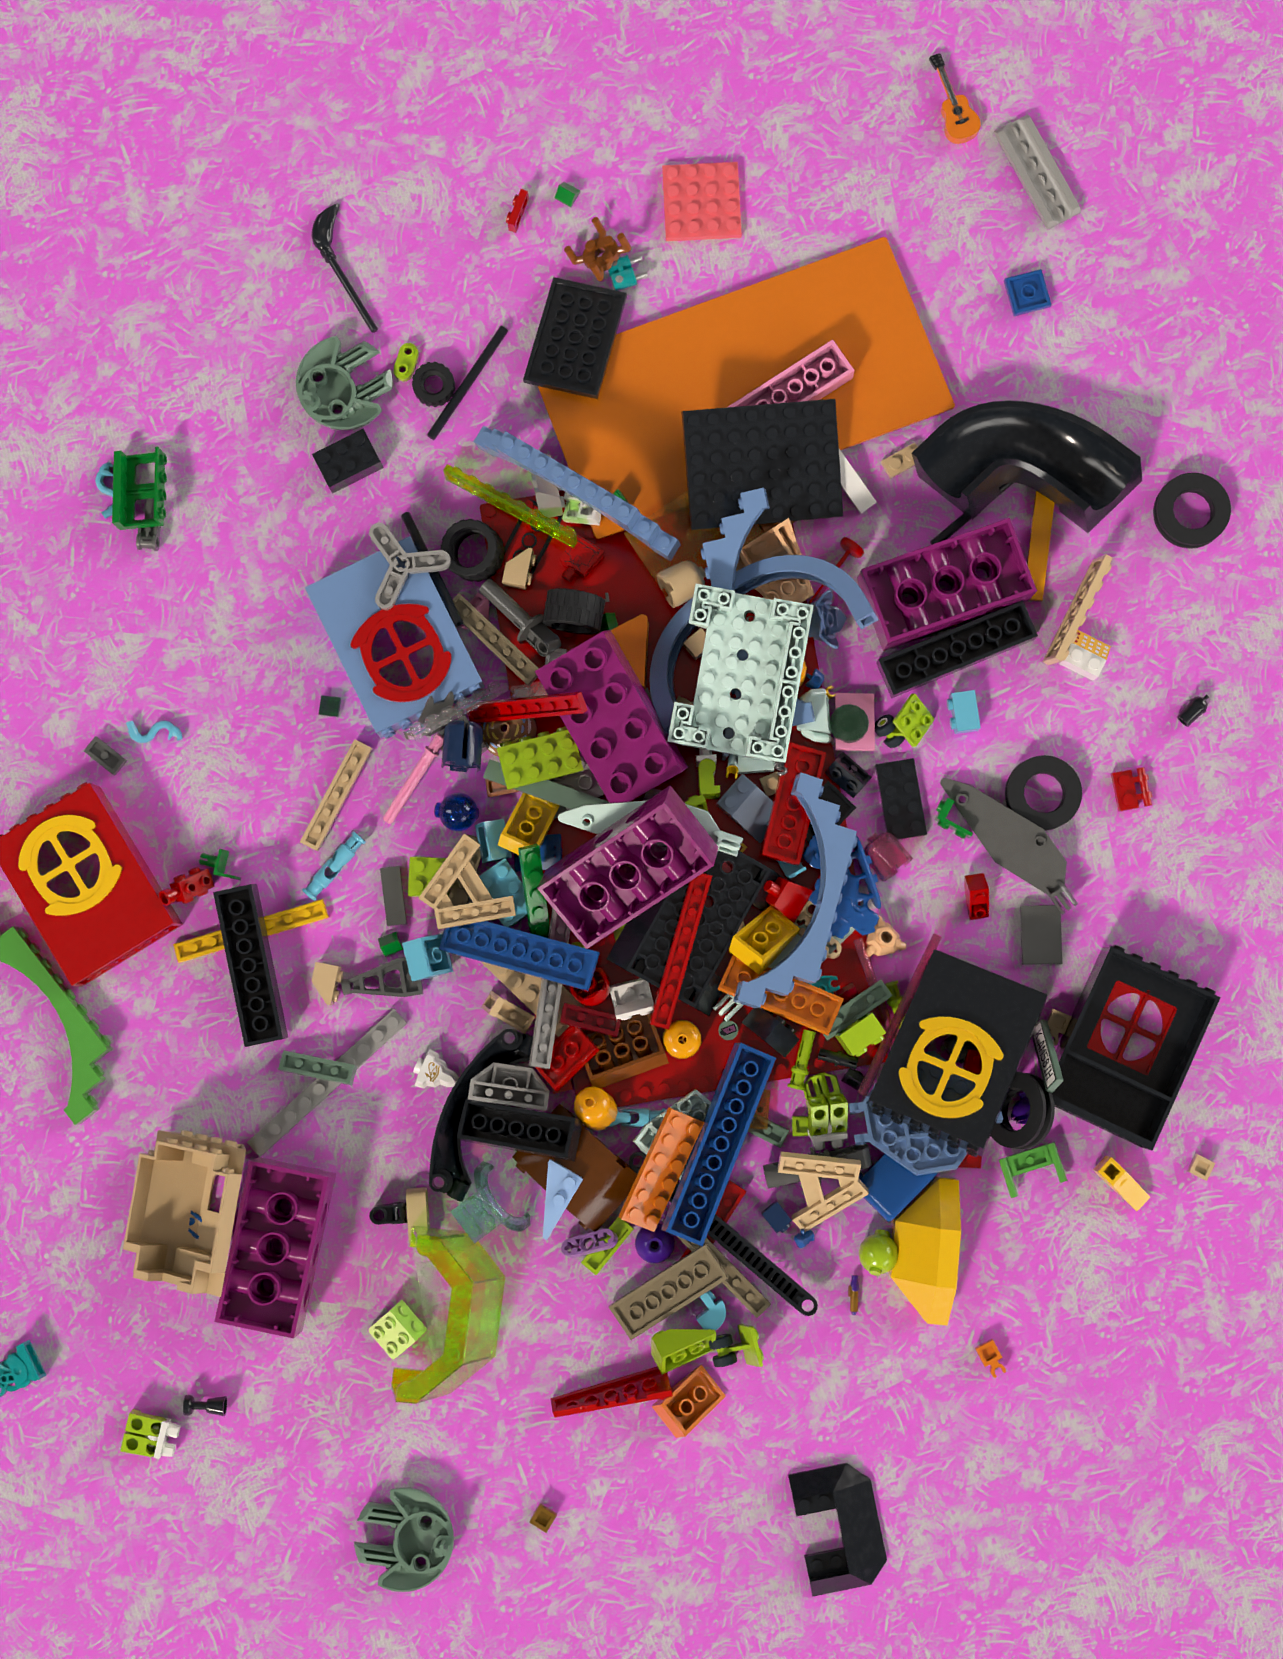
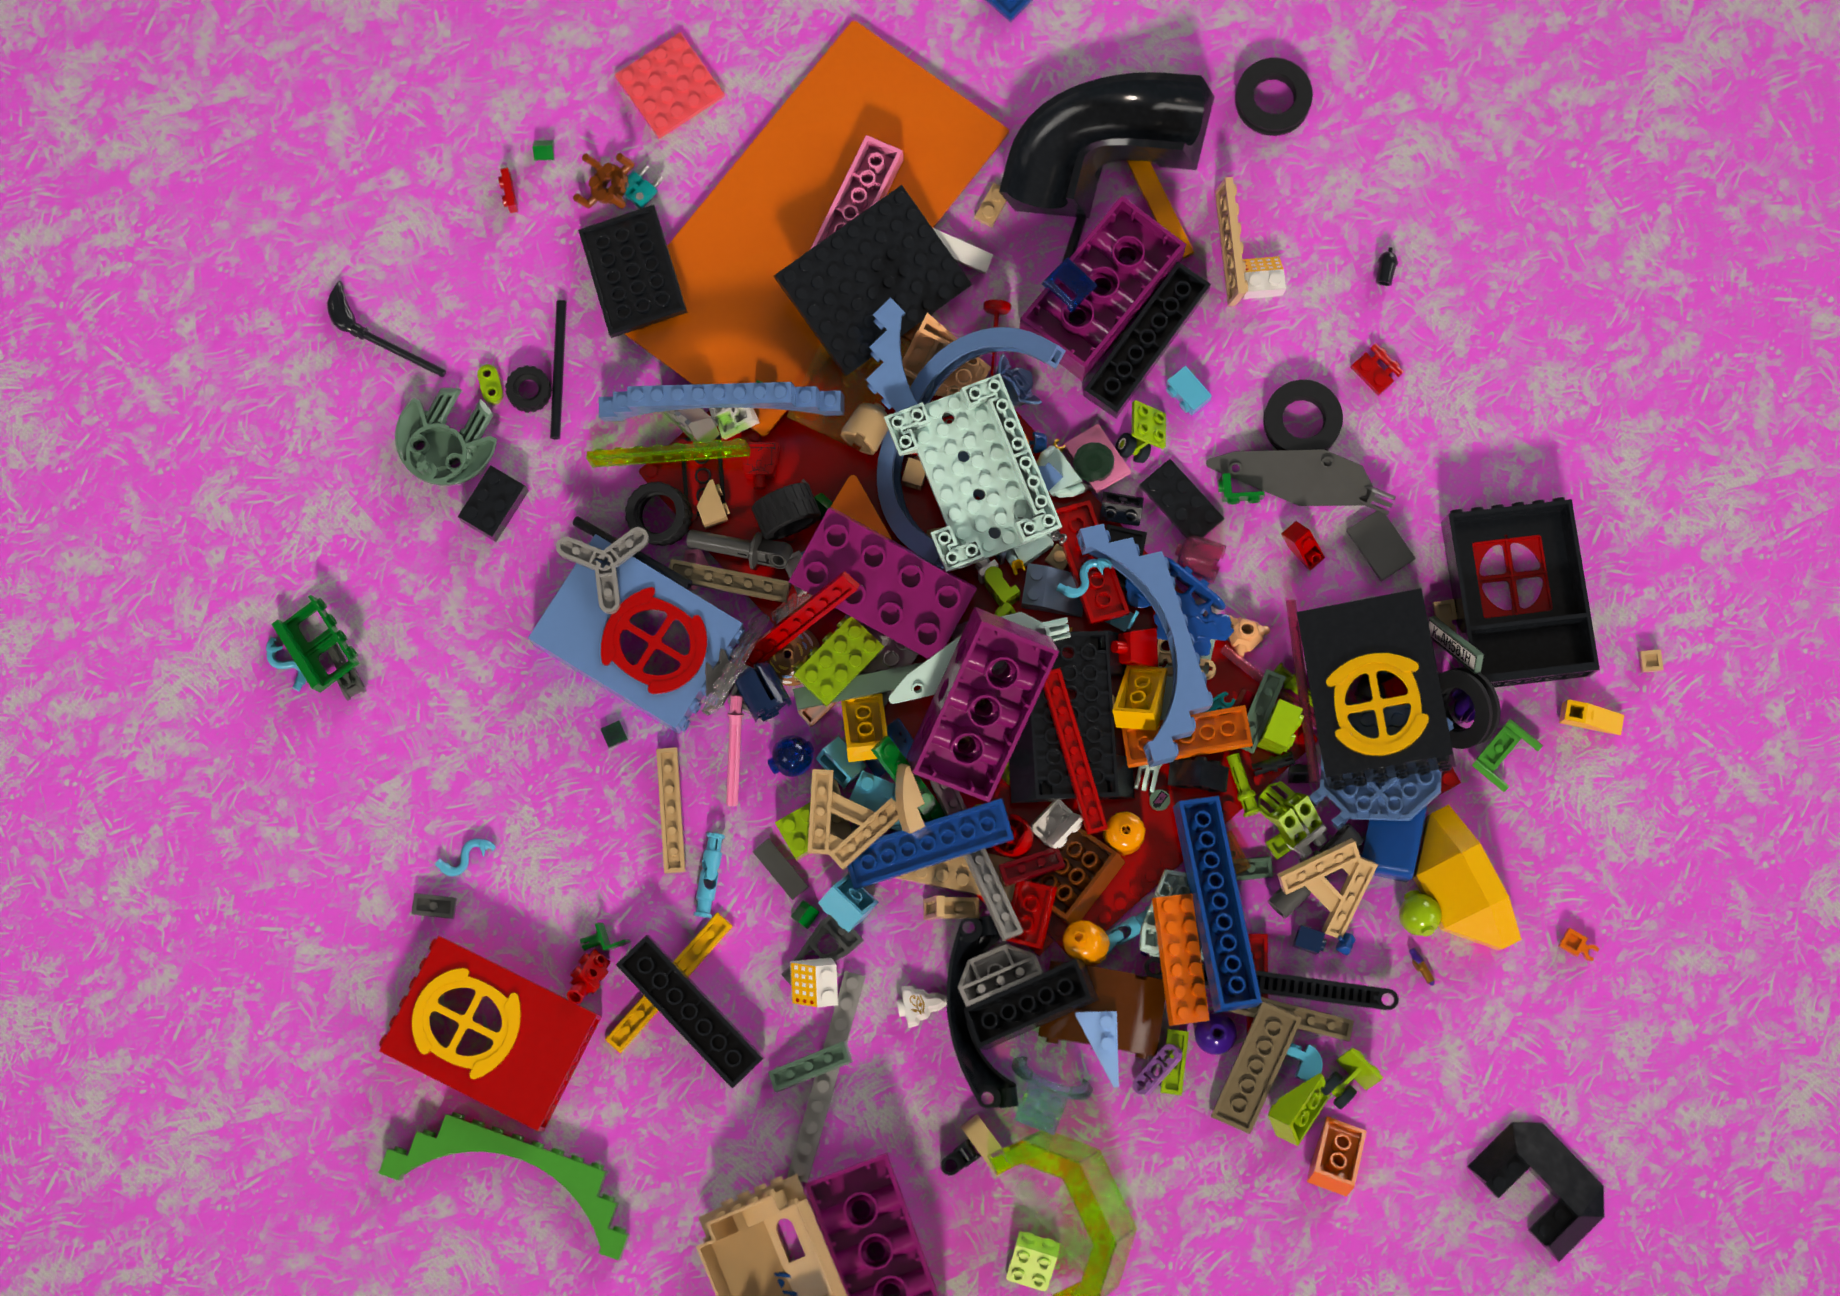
camera: 35 degrees left, 5 degrees down
tan slope [312,962,343,1005] -> none
red wing [551,1366,673,1418] -> none
none -> white slope [790,957,838,1007]
none -> tan slope [895,763,925,834]
none -> clear blue plate [1042,257,1097,313]
none -> medium azure animal [1056,558,1112,598]

